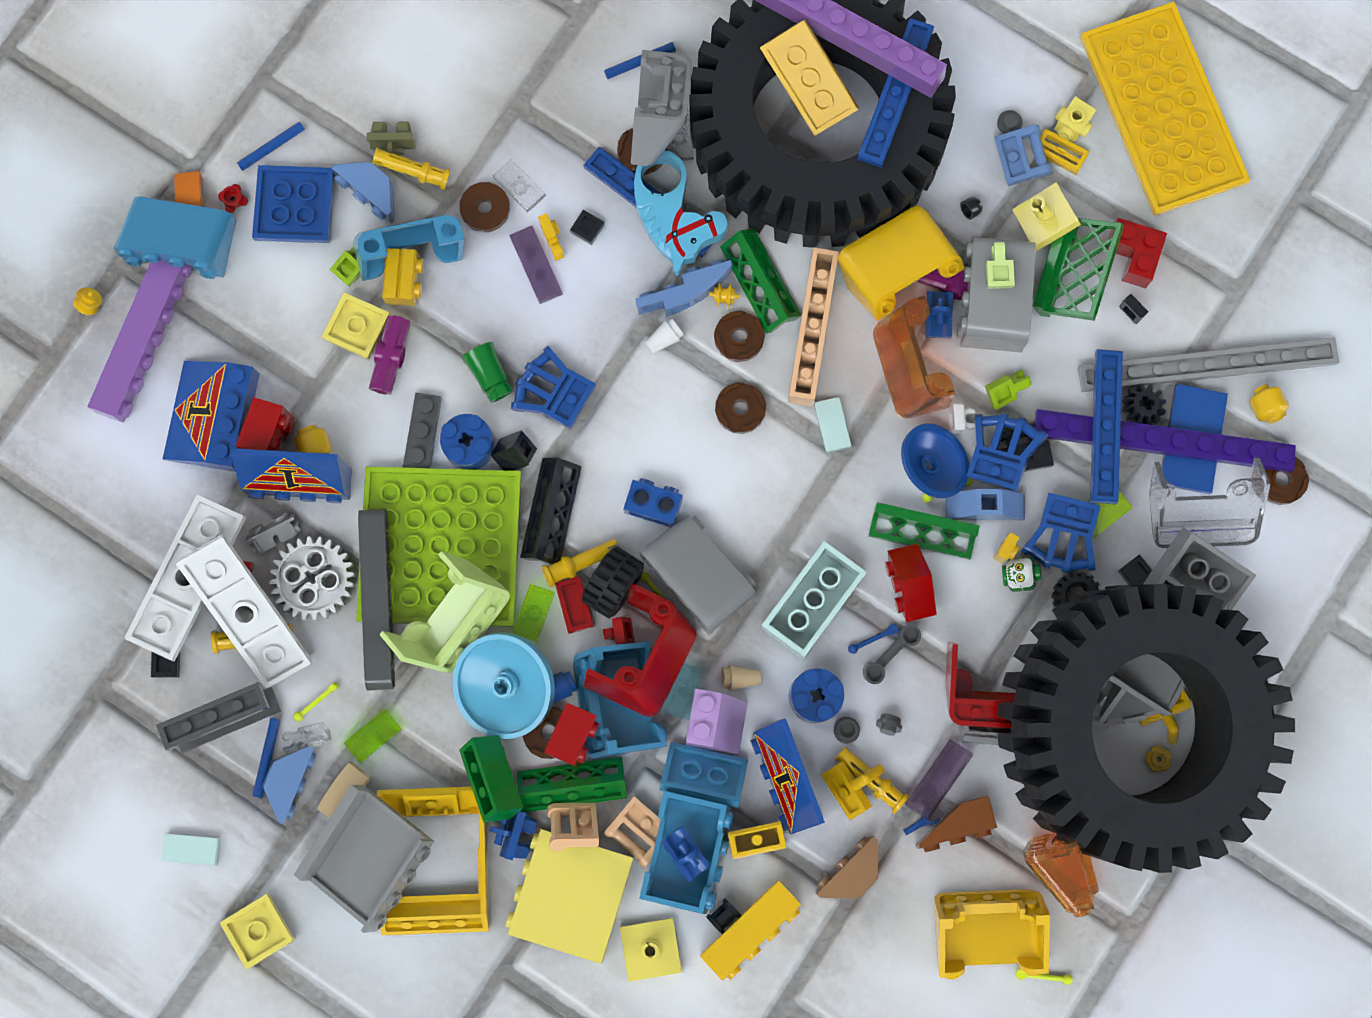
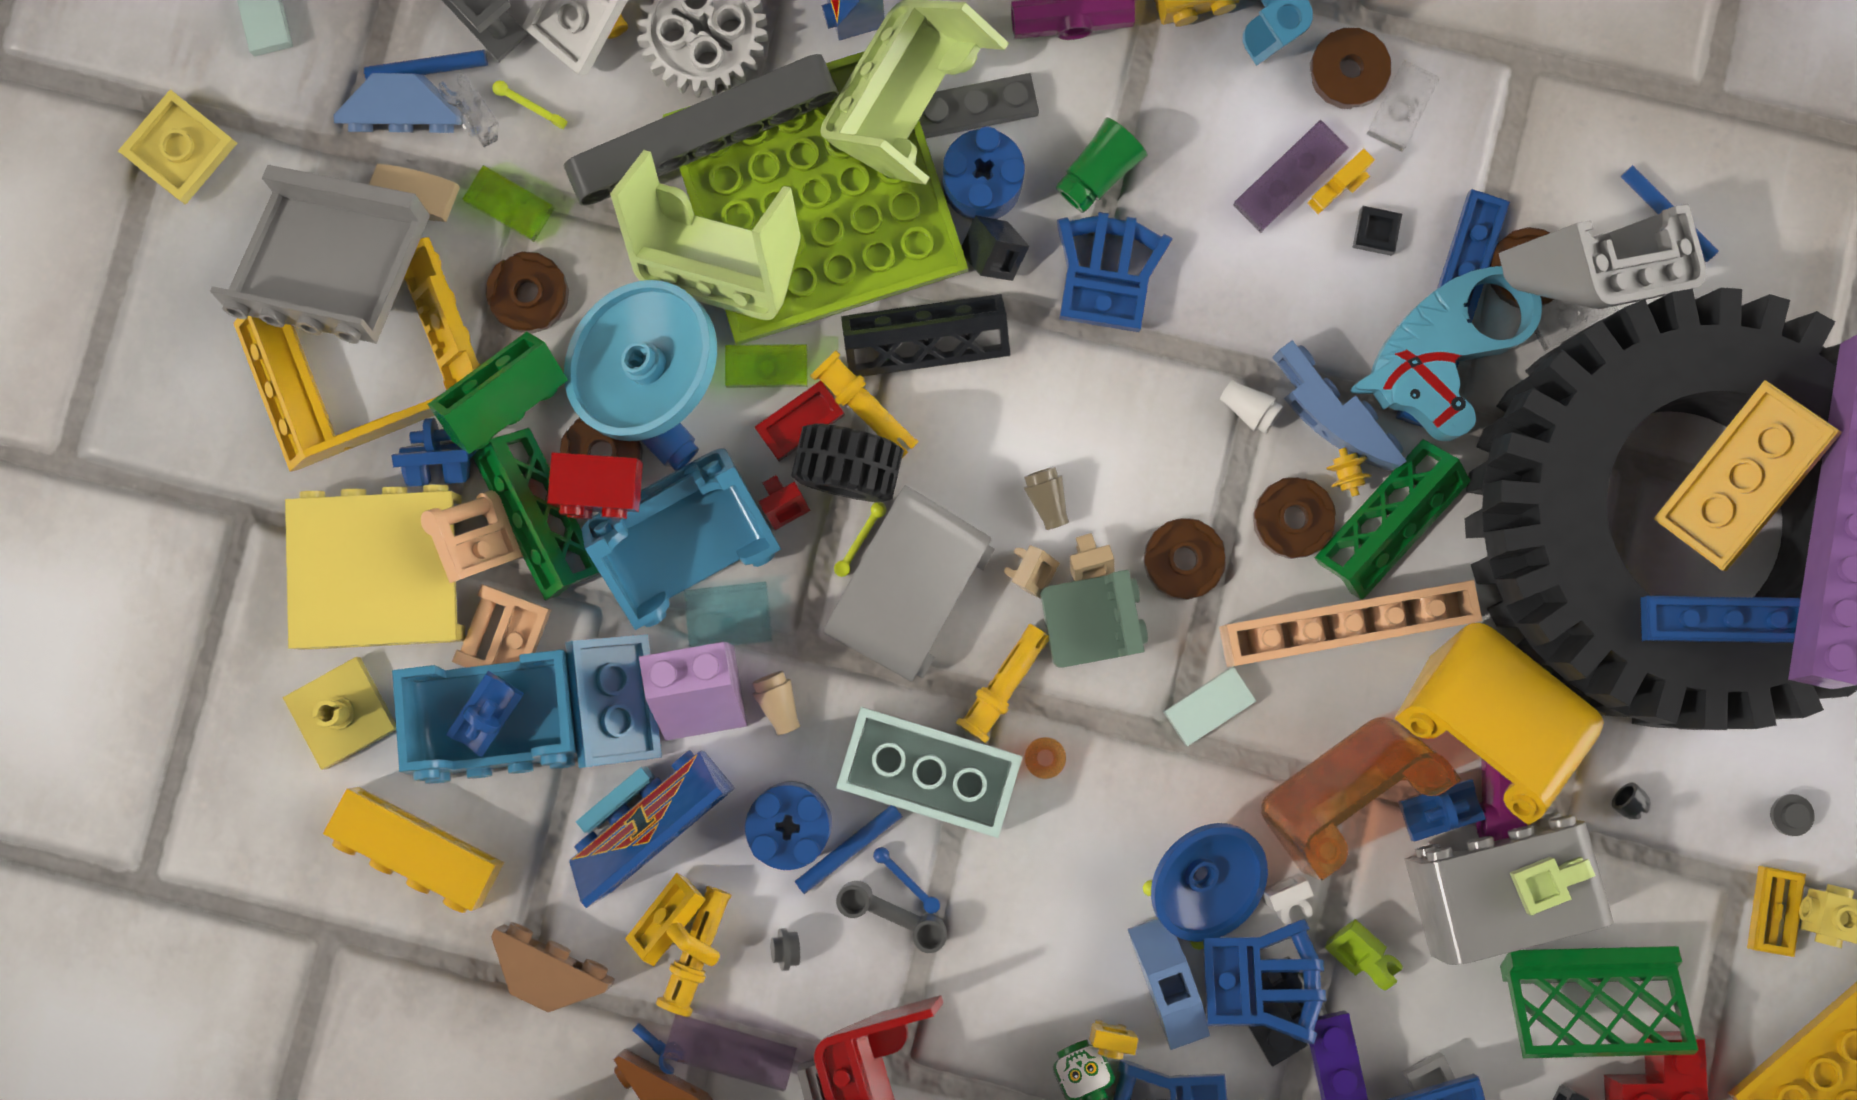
camera: 65 degrees right, 5 degrees up
red windscreen [583,583,696,717] -> none
blue brick [623,478,683,528] -> none
black bush [706,898,741,934] -> none
yellow brick [727,821,786,859] -> none
dark grey plate [833,717,860,744] -> none
green fence [868,502,980,560] -> none
red brick [885,543,937,622] -> none
medium blue plate [994,124,1052,186] -> none
light yellow tile [1012,182,1081,251] -> none
none -> reddish brown tile [486,251,569,334]
none -> medium azure tile [576,766,655,833]
none -> blue bar [795,805,903,894]
none -> yellowish green windscreen [820,0,1009,185]
none -> yellow pin [956,624,1049,744]
none -> tan tile [1004,545,1060,599]
none -> dark tan cone [1024,467,1069,530]
none -> clear orange plate [1024,737,1066,779]
none -> sand green bracket [1040,570,1148,668]
none -> tan tile [1070,533,1115,581]

